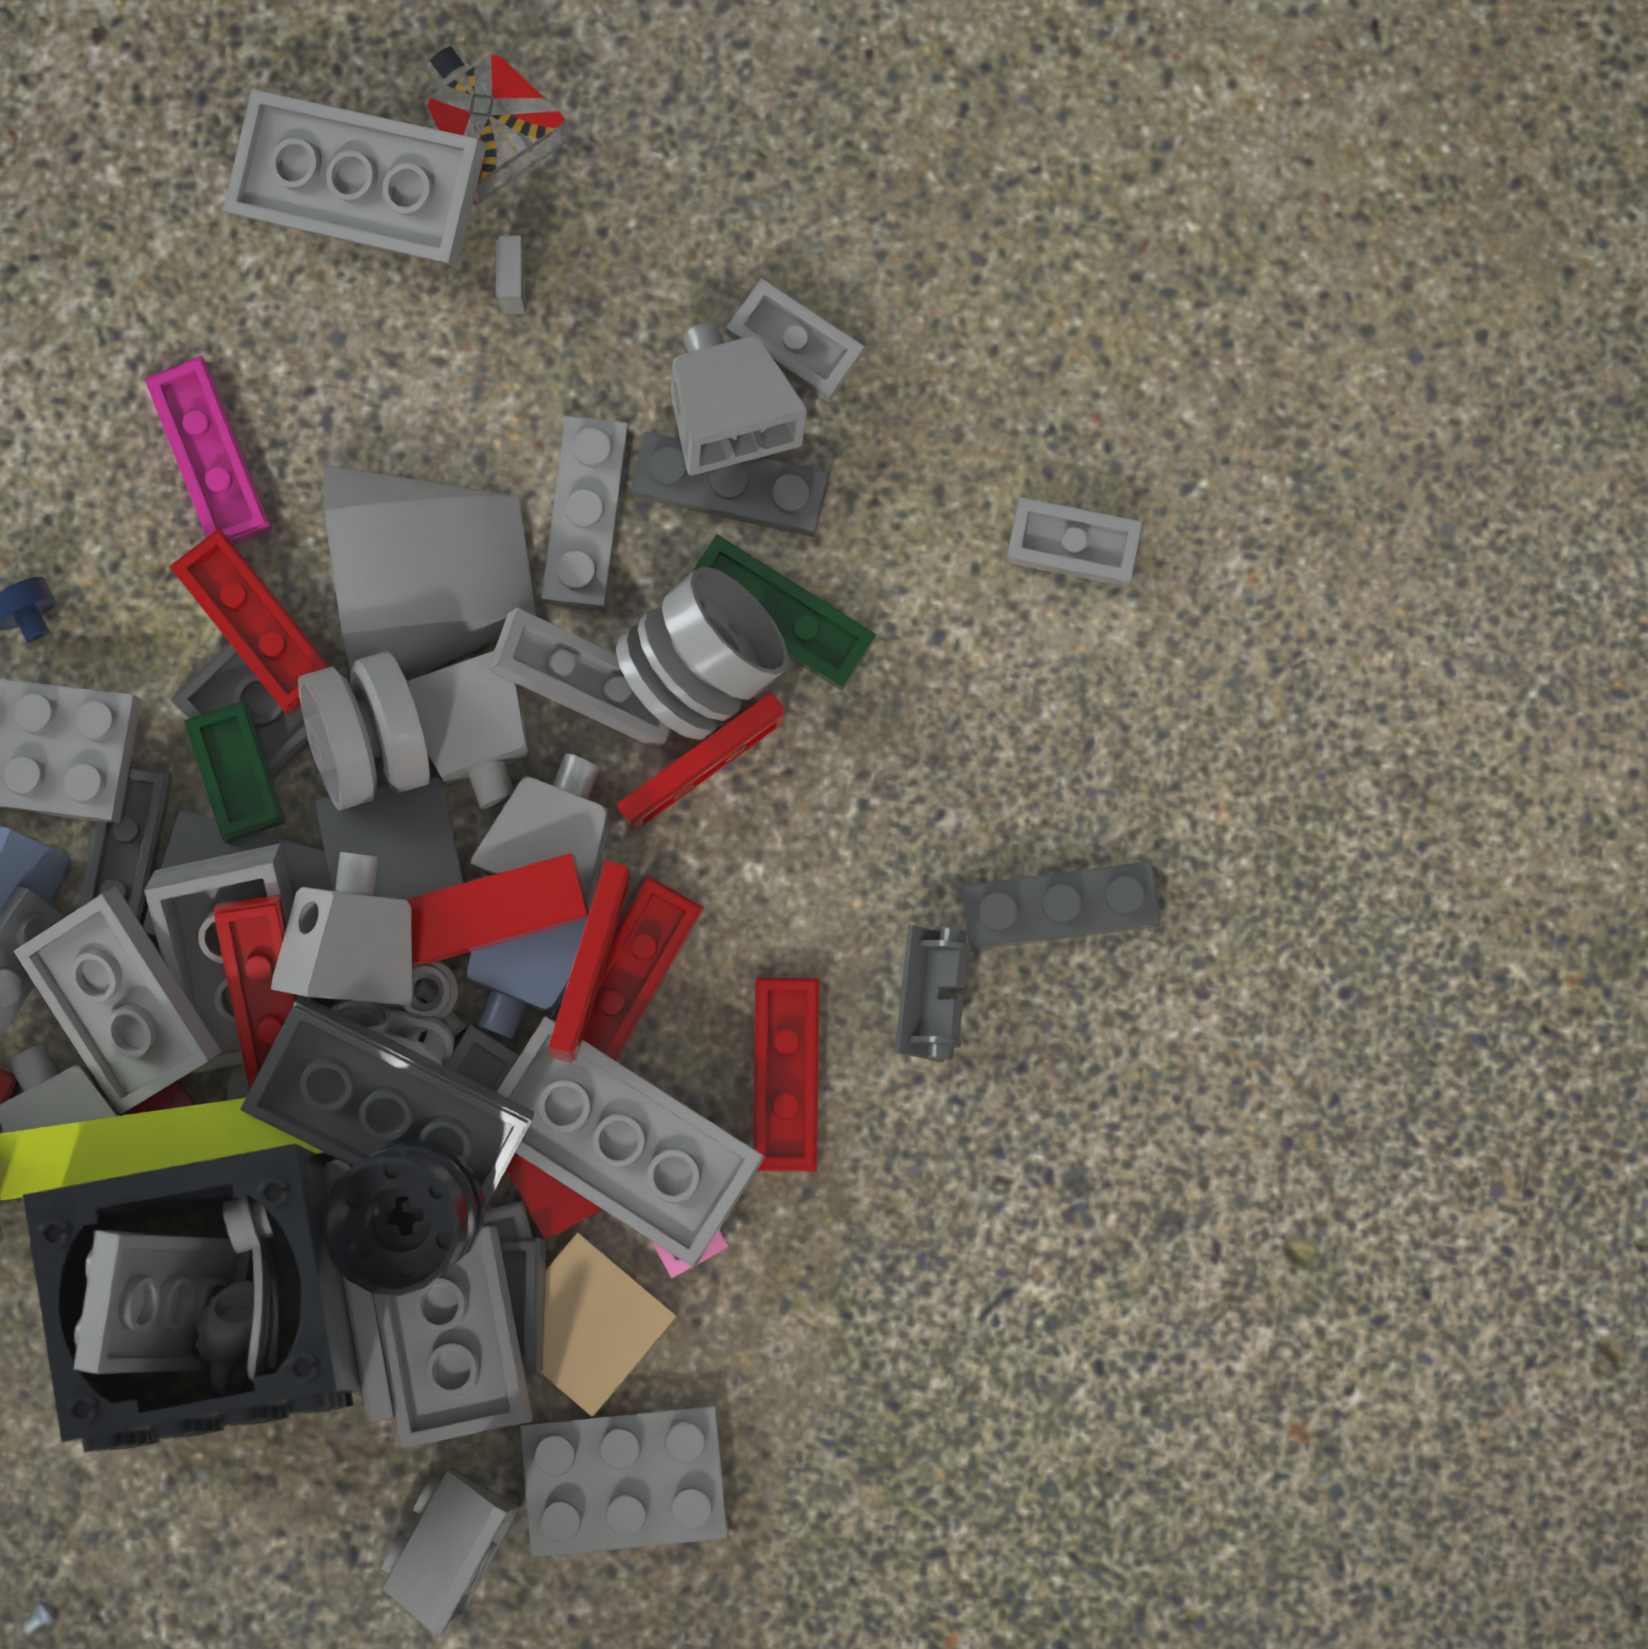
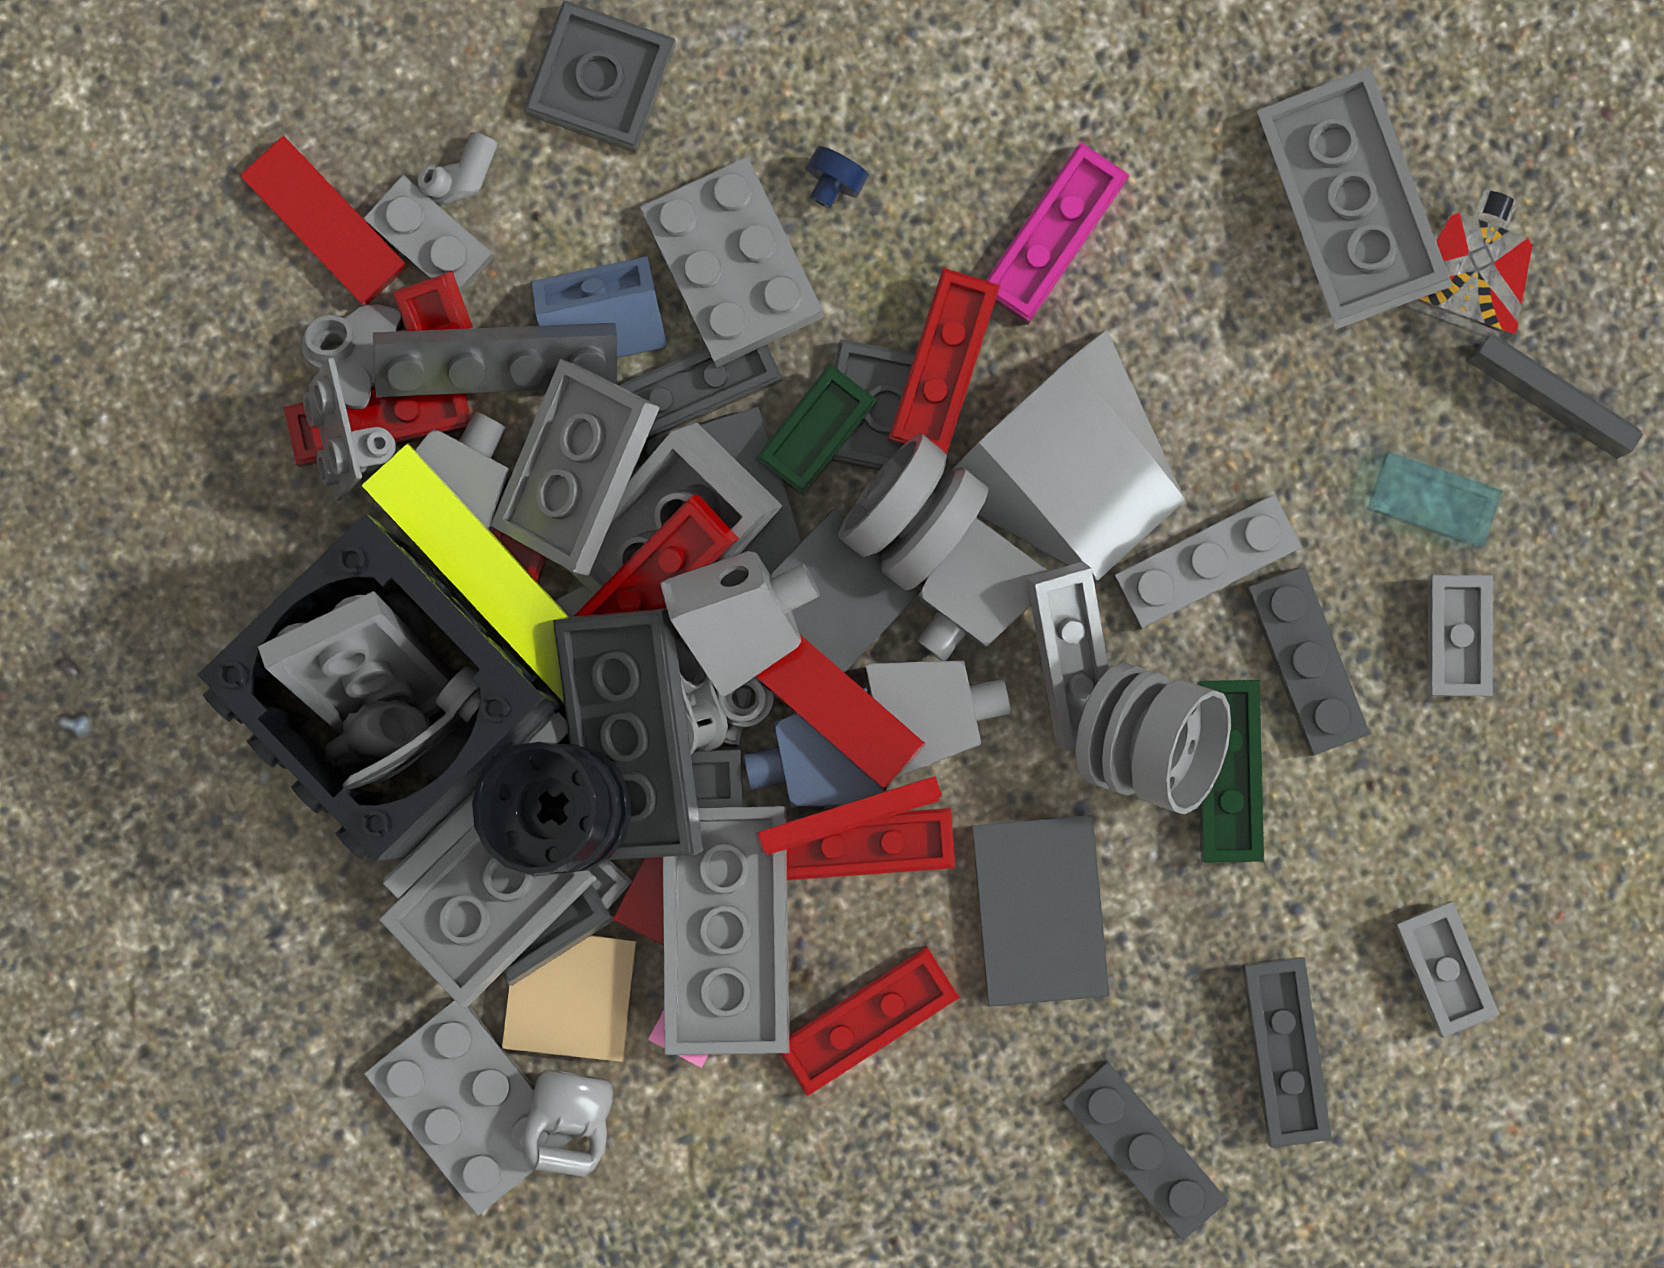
camera: 60 degrees right, 5 degrees up
light grey slope [381,1469,521,1636] -> none
light grey tile [496,235,526,314] -> none
red tile [616,691,785,831] -> none
light grey torso [671,323,807,476] -> none
dark grey hinge [895,925,971,1062] -> none
none -> light grey piece [522,1070,613,1177]
none -> dark grey tile [972,815,1109,1007]
none -> dark grey plate [1242,957,1332,1148]
none -> clear light blue tile [1367,451,1503,549]
none -> dark grey tile [1467,335,1643,459]

